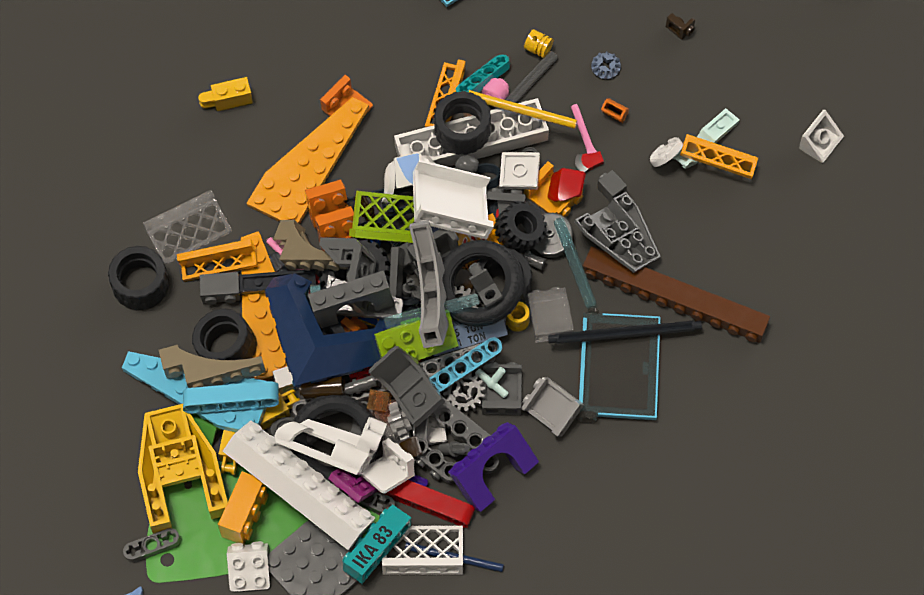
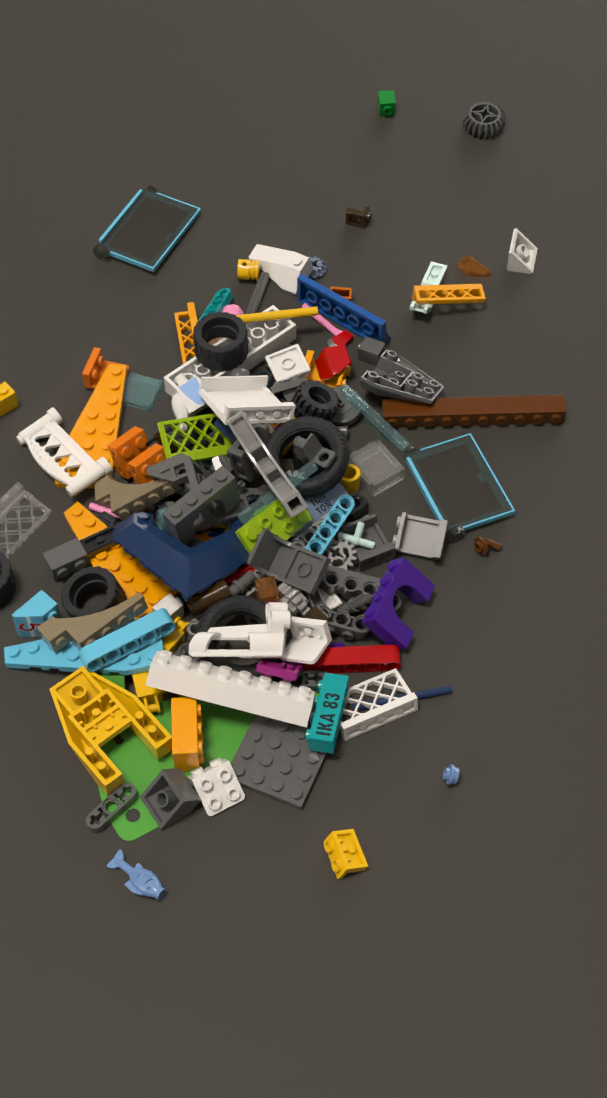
camera: 25 degrees left, 10 degrees down
light orange fence [177,239,258,282] -> none
black piece [548,320,702,344] -> none
white tile [650,137,683,167] -> none
none -> medium azure slope [12,590,61,637]
none -> white piece [16,407,113,497]
none -> clear light blue tile [123,372,164,412]
none -> dark grey slope [140,768,201,829]
none -> white wedge [248,244,314,296]
none -> blue arch [297,274,391,344]
none -> black brick [340,491,369,522]
none -> clear orange tile [456,255,491,277]
none -> reddish brown plate [474,537,502,555]

